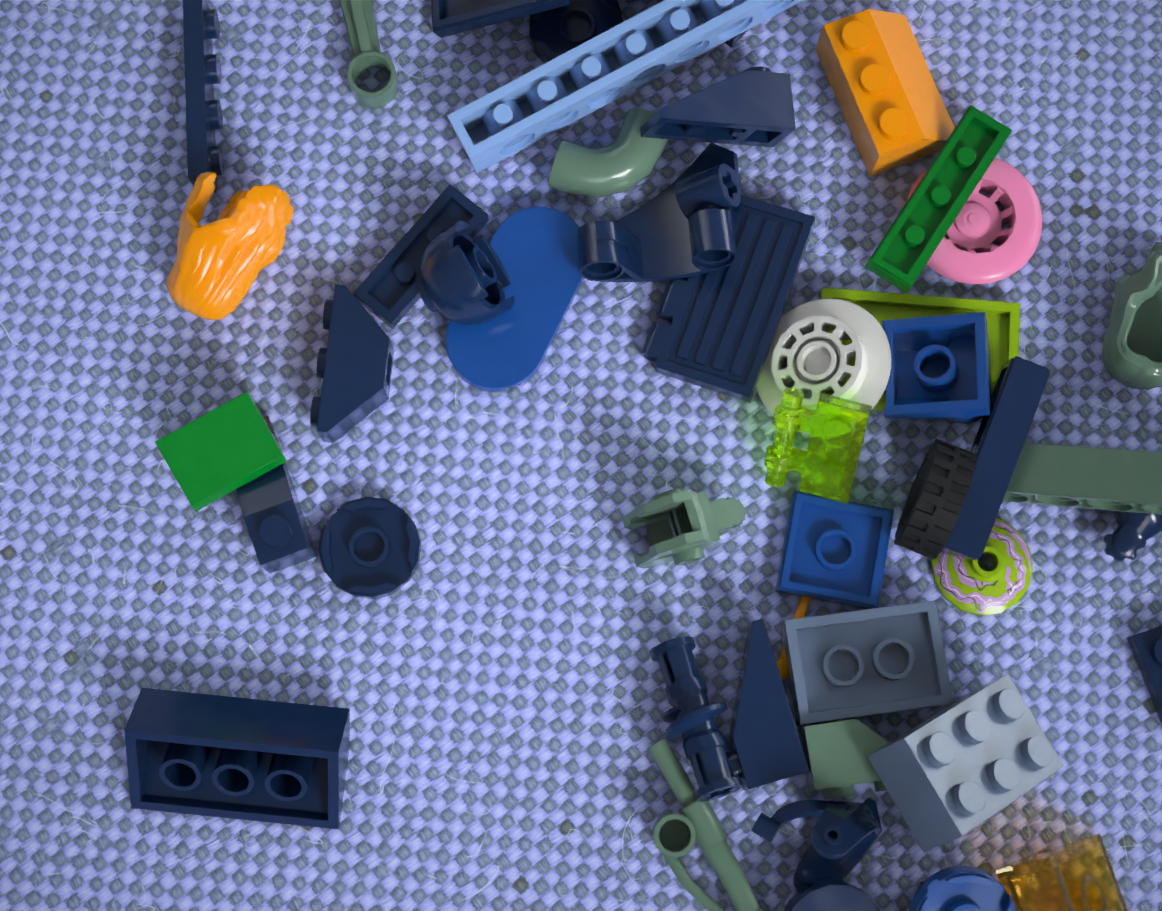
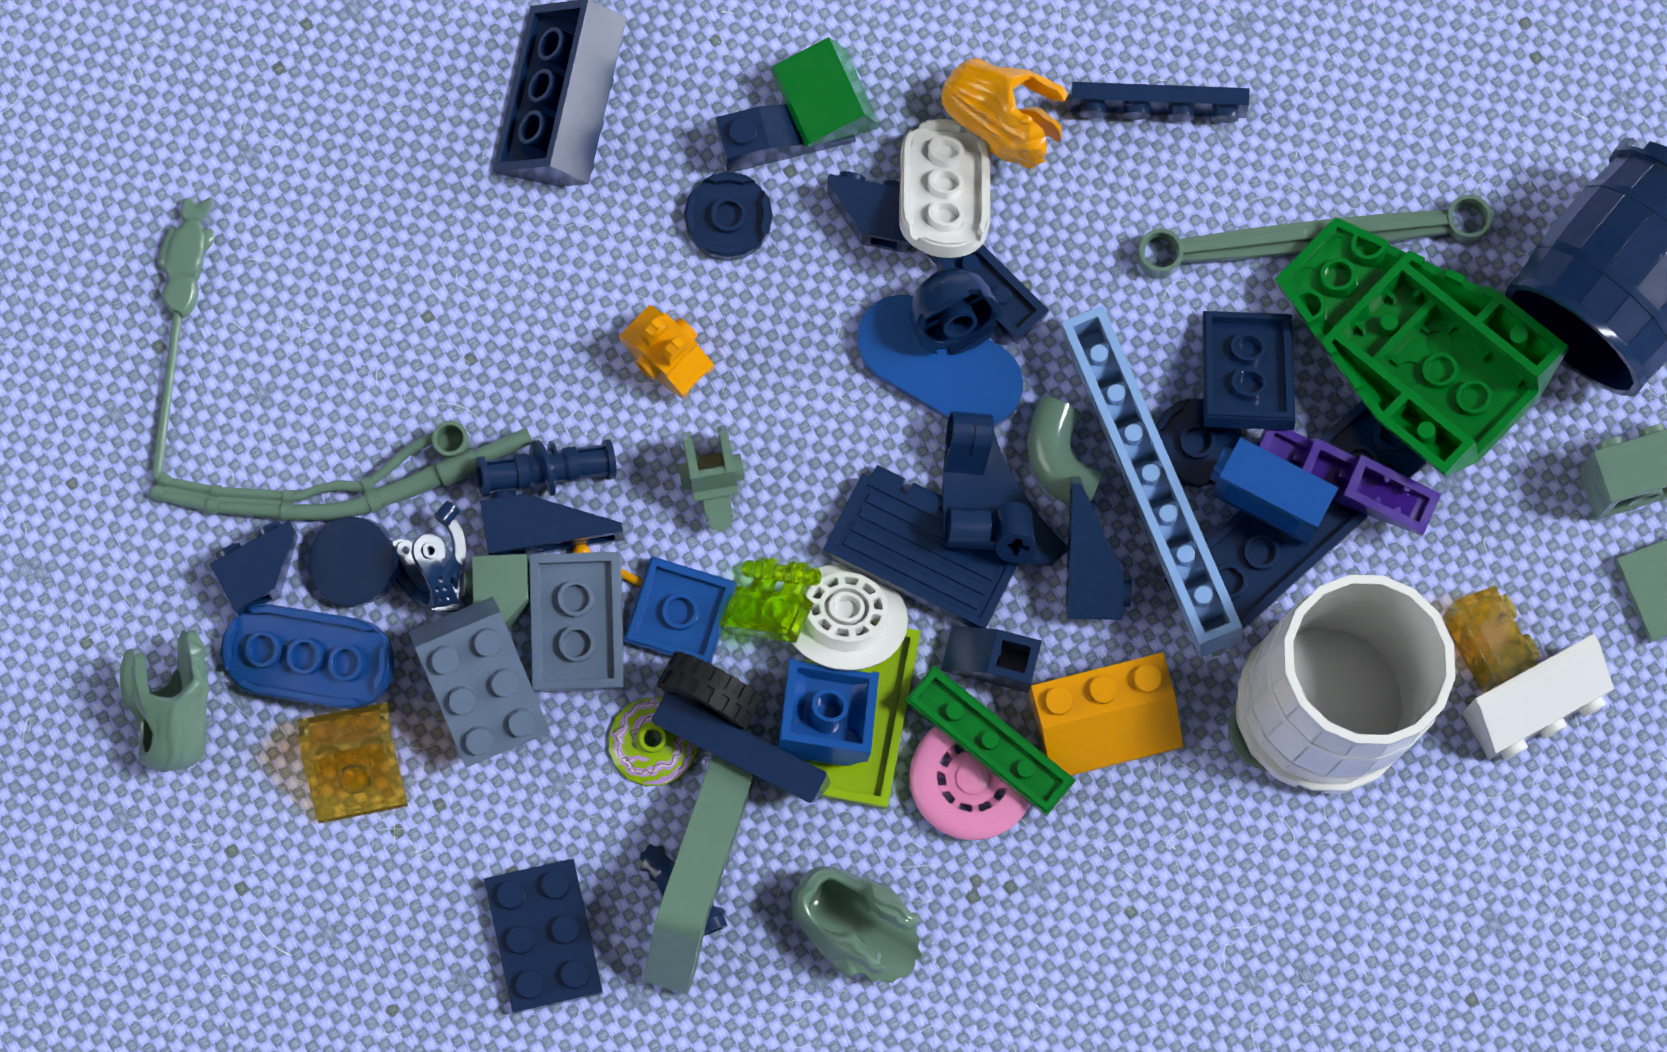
camera: 95 degrees right, 0 degrees up
none -> light orange hinge [619,305,715,400]
none -> white tile [899,119,990,258]
none -> dark blue slope [941,626,1042,693]

